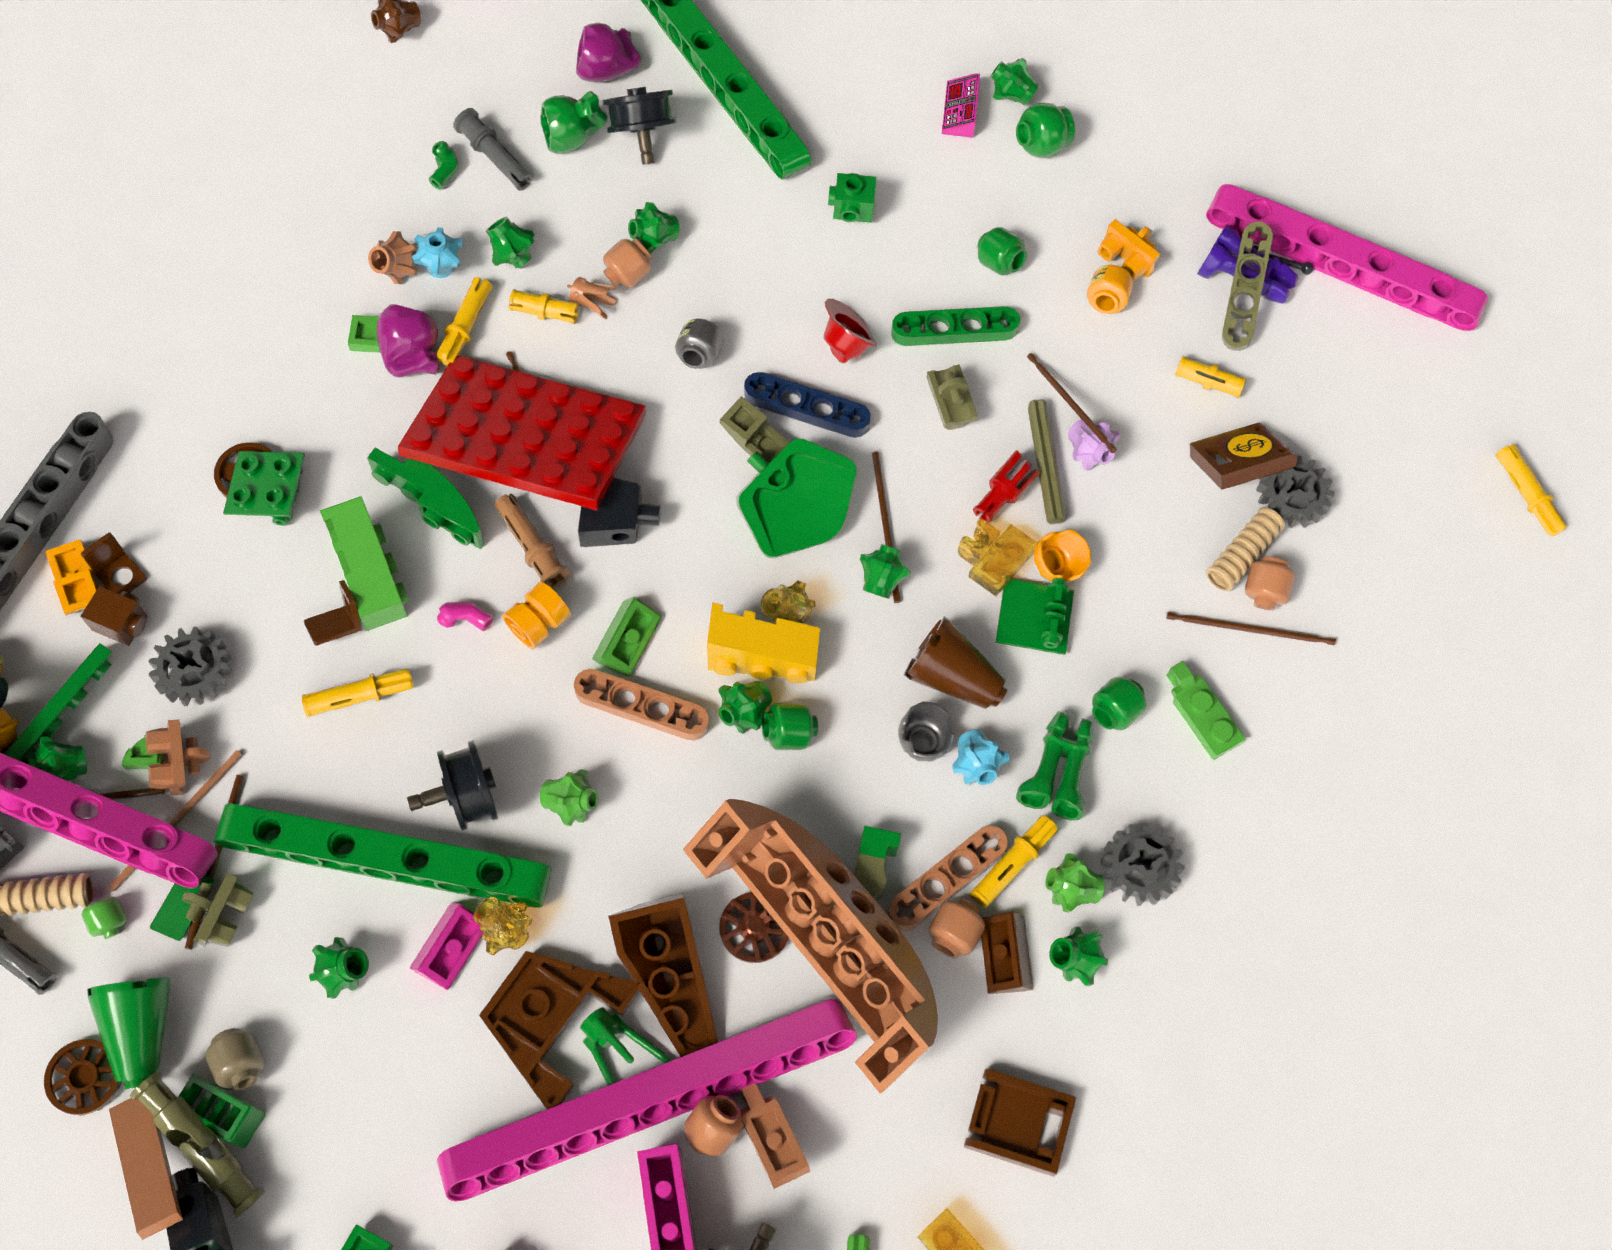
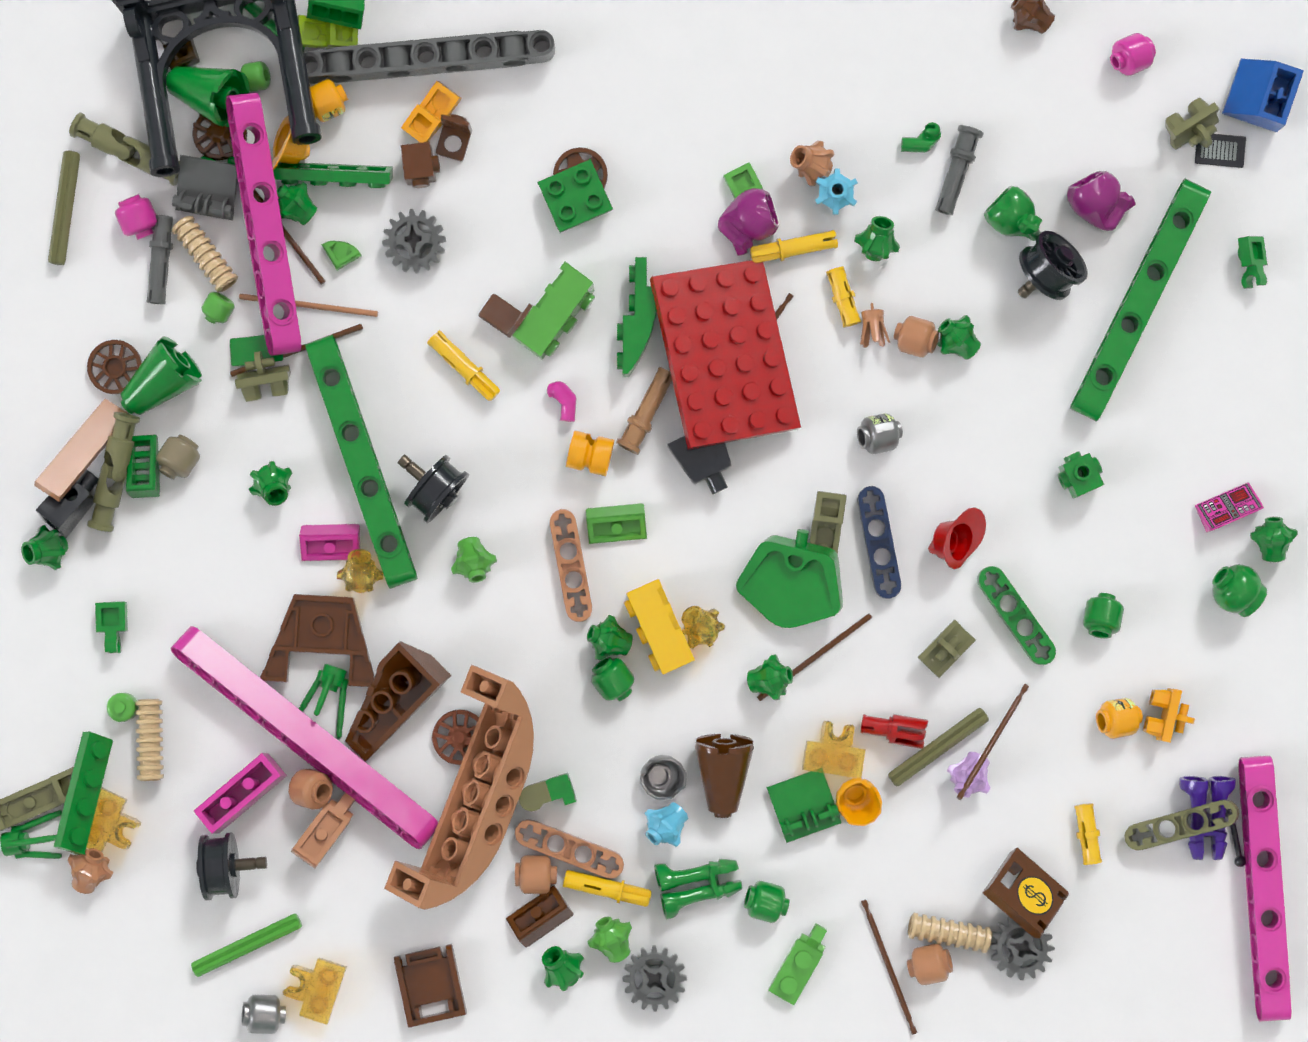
camera: 65 degrees right, 20 degrees up
nougat hips [145,719,210,796] -> none

